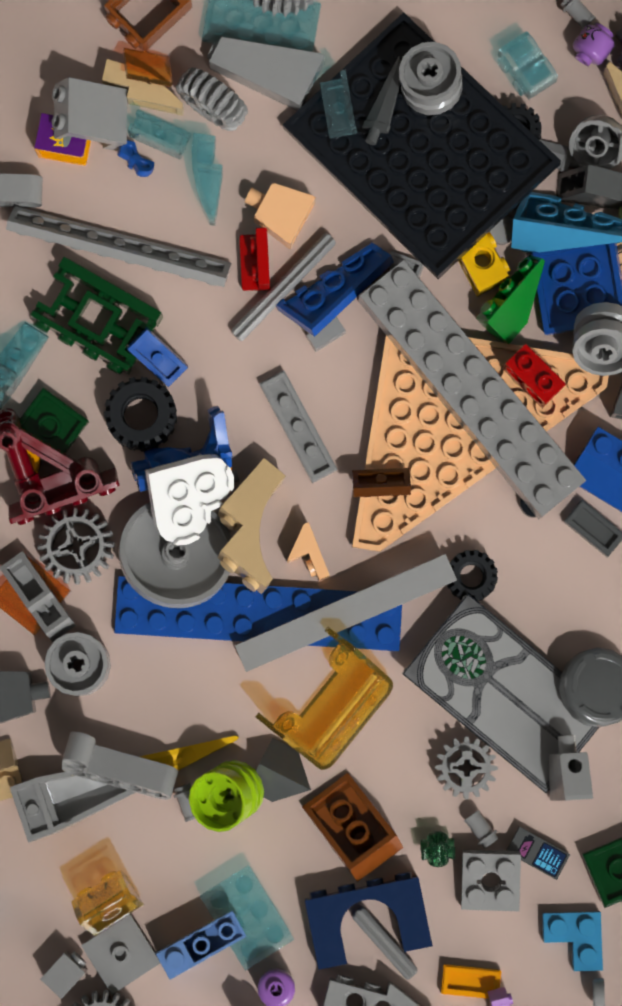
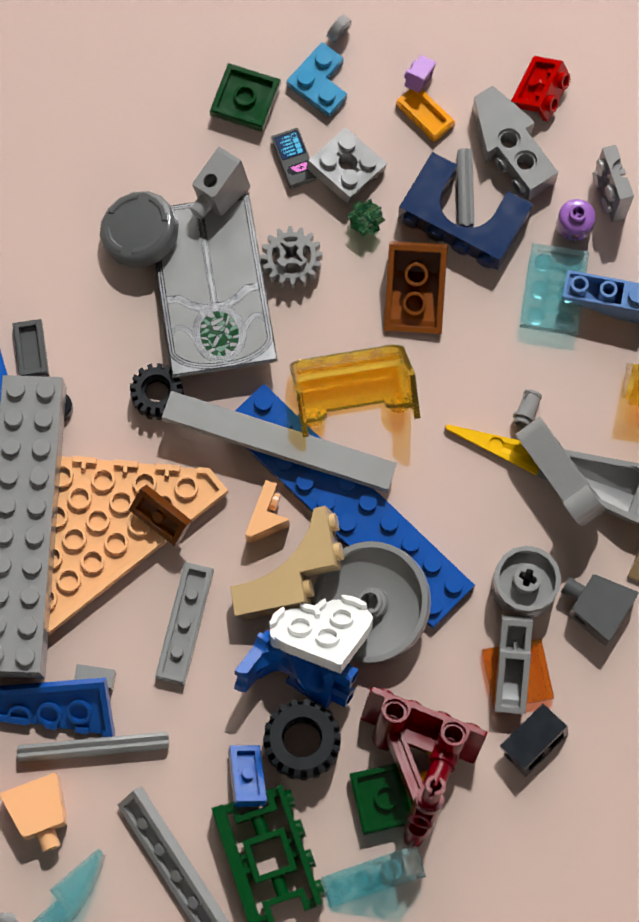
camera: 135 degrees left, 10 degrees down
light grey gear [37,507,115,585] -> none
lime wheel [189,760,264,832] -> none
red bracket [239,228,270,291] -> none
dark grey slope [256,738,311,802] -> none
light grey pin [464,810,499,848] -> none

